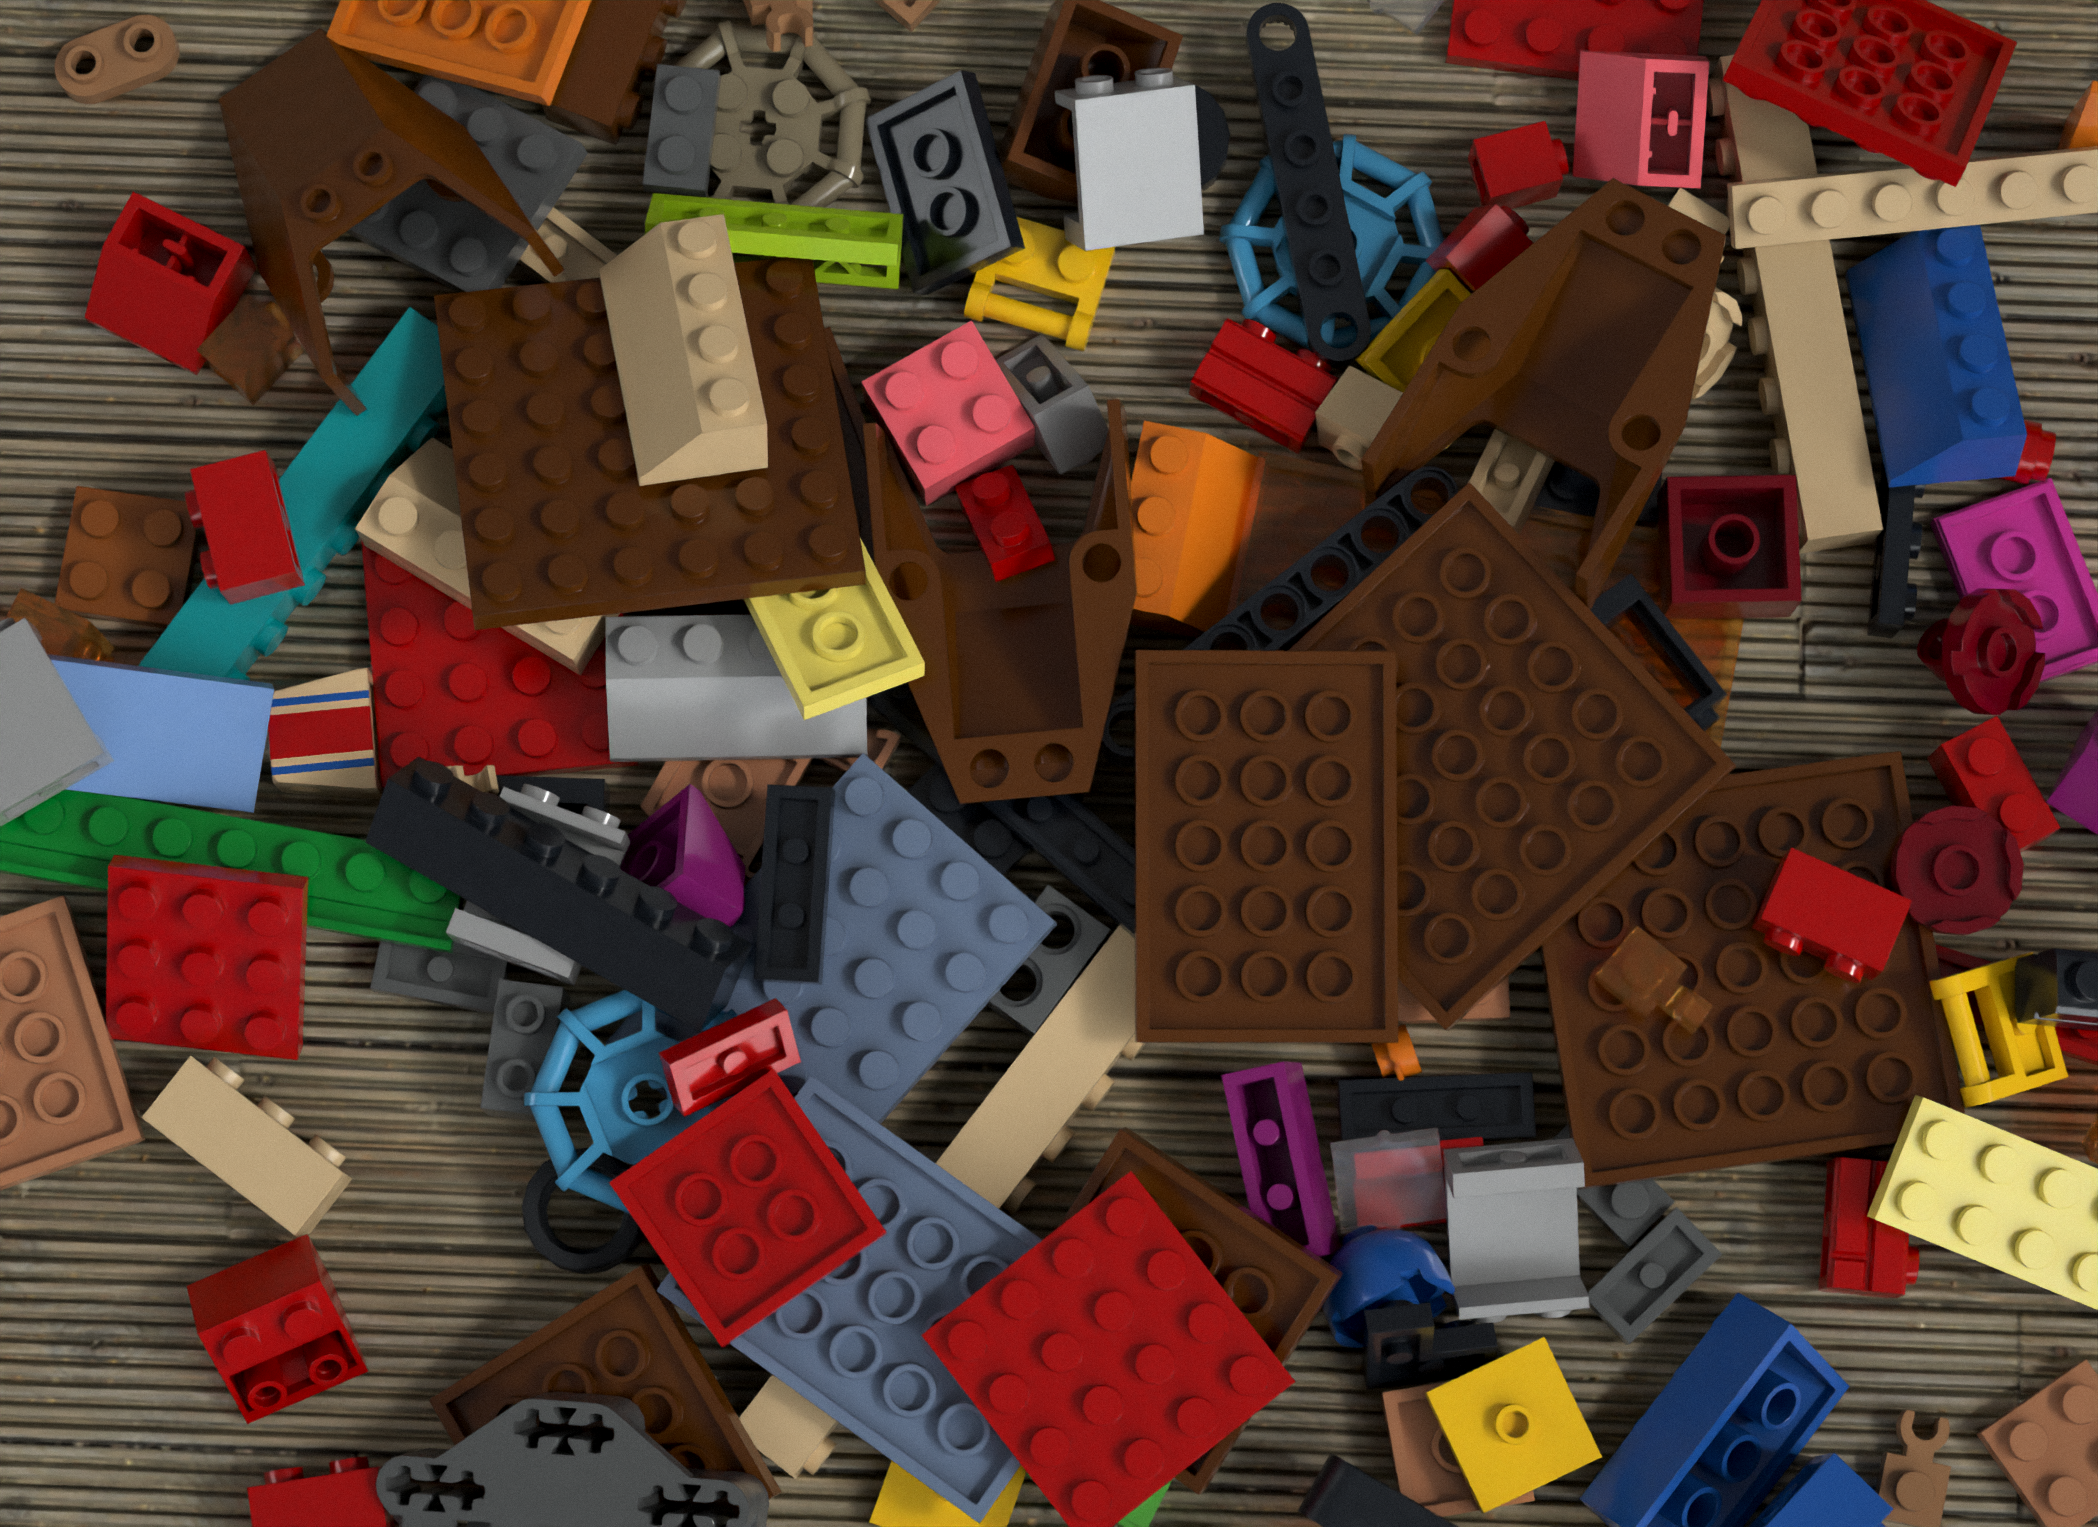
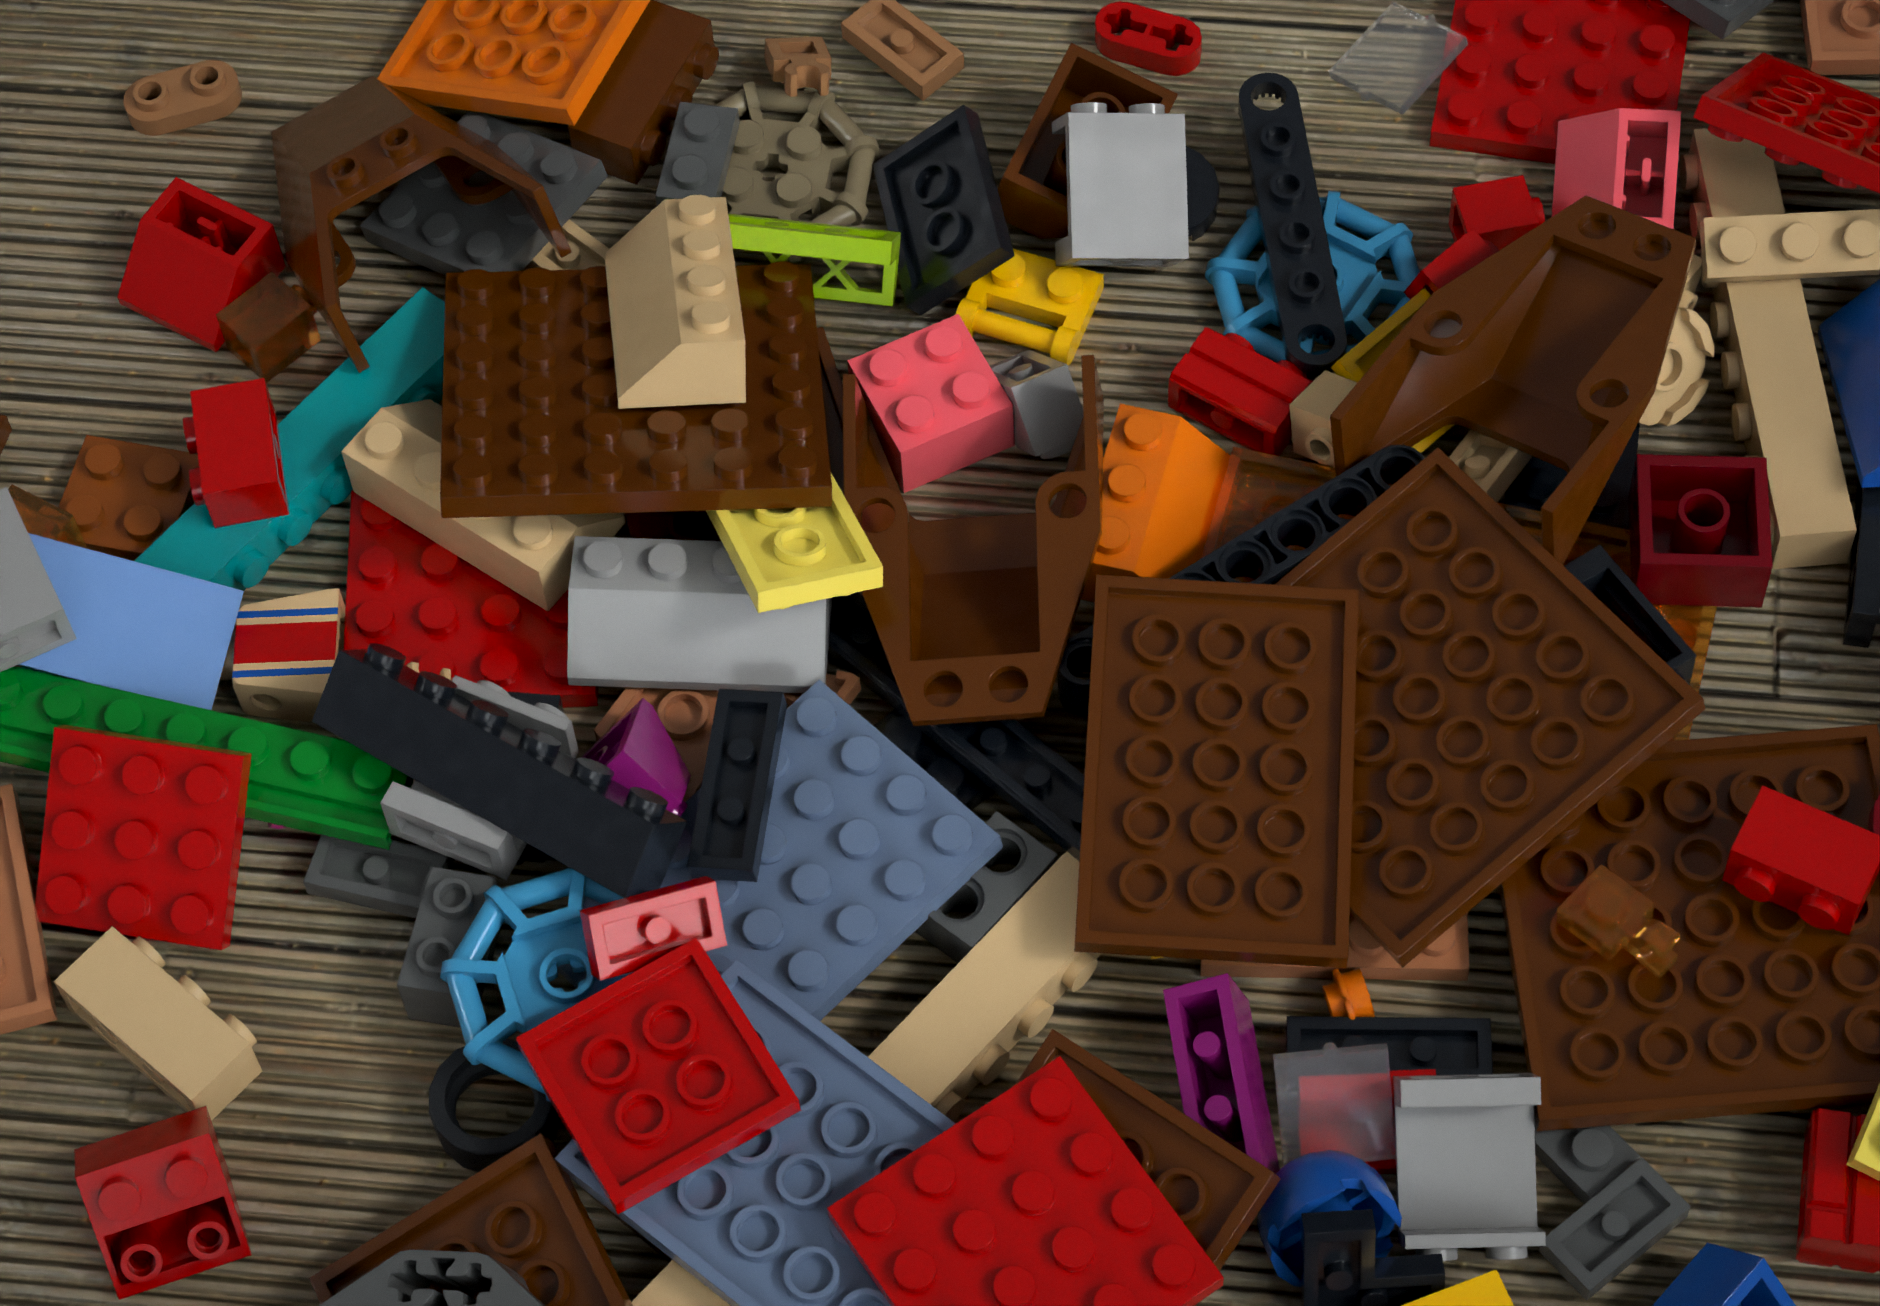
camera: 10 degrees right, 20 degrees down
red plate [954,464,1055,582] -> none

